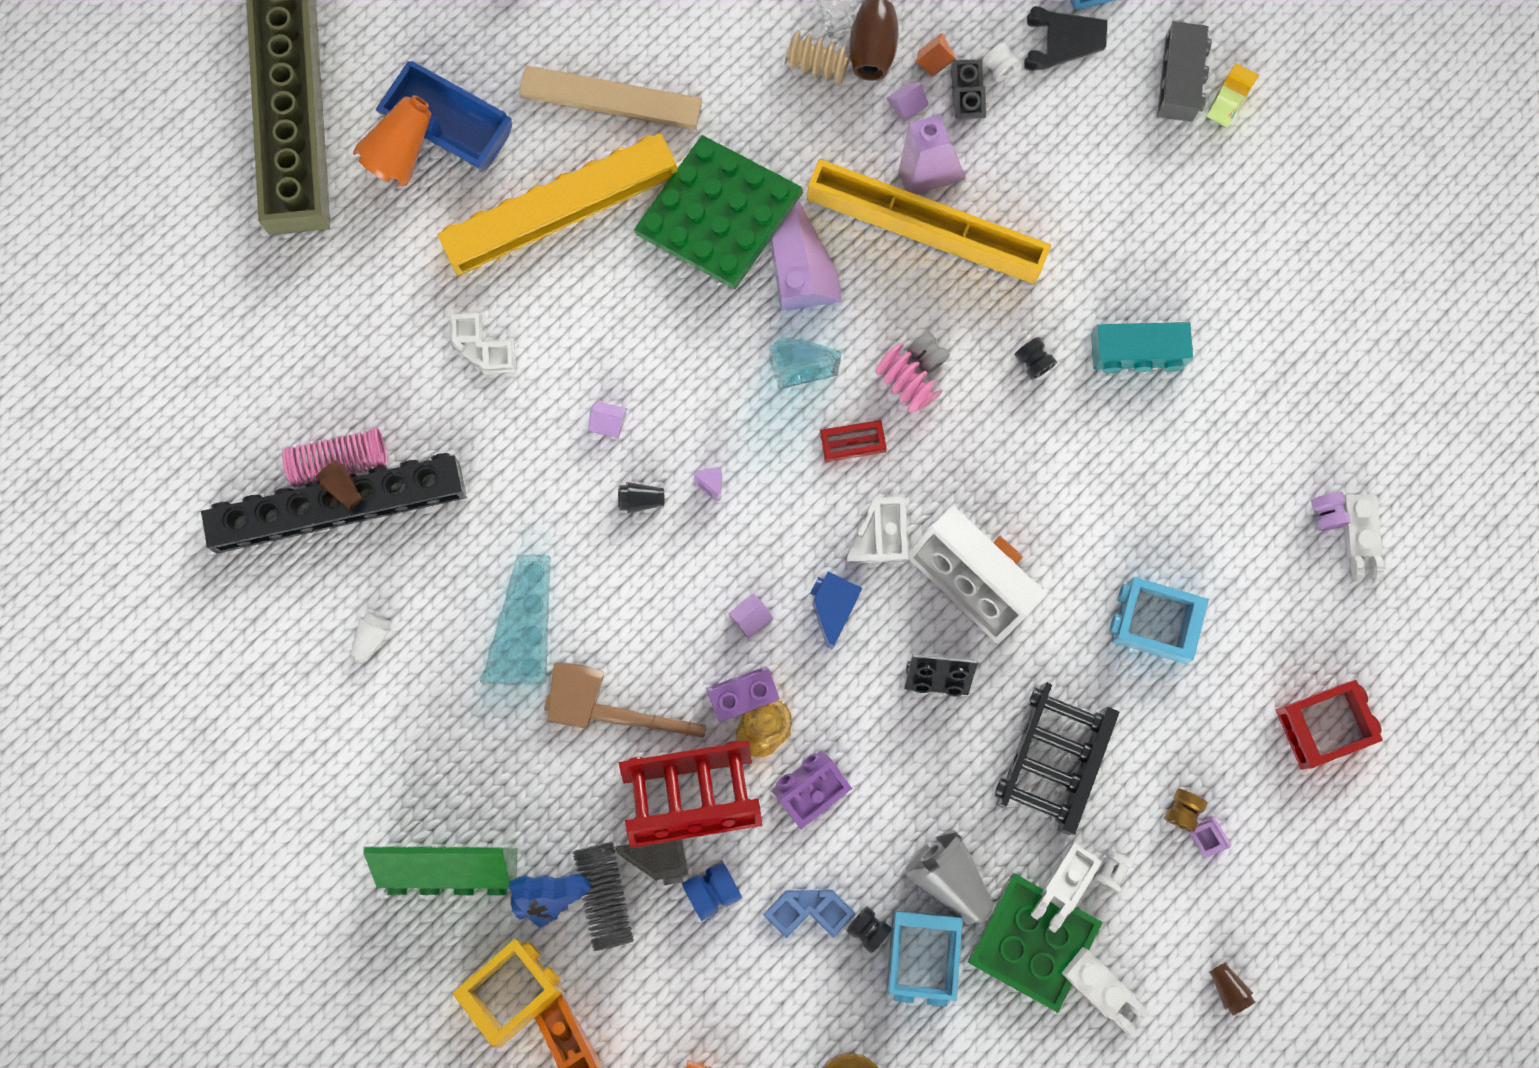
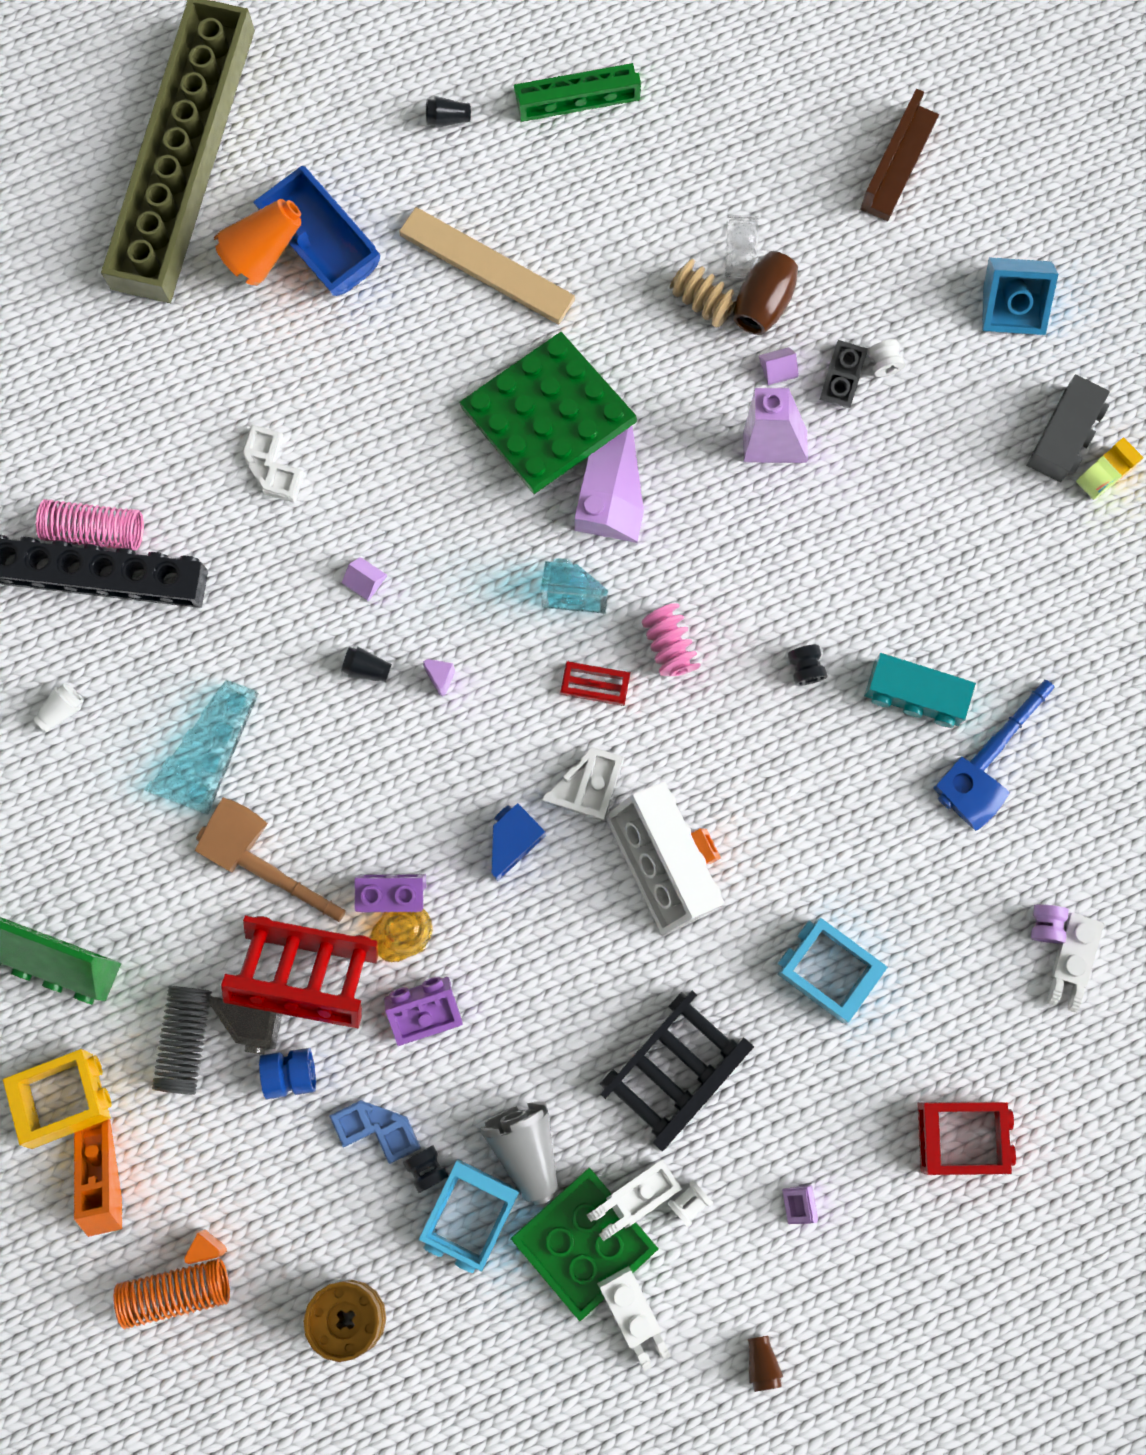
camera: 25 degrees right, 0 degrees up
reddish brown cone [316,461,363,510] -> none
yellow brick [437,133,677,276] -> none
blue rock [509,874,591,928] -> none
lavender slope [728,594,773,639] -> none
yellow brick [807,159,1051,285] -> none
black hinge [904,654,978,696] -> none
light grey wheel [907,331,950,375] -> none
orange slope [916,33,956,76] -> none
black flag [1024,6,1108,71] -> none
pearl gold wheel [1164,788,1208,833] -> none
none -> blue piece [933,680,1055,831]

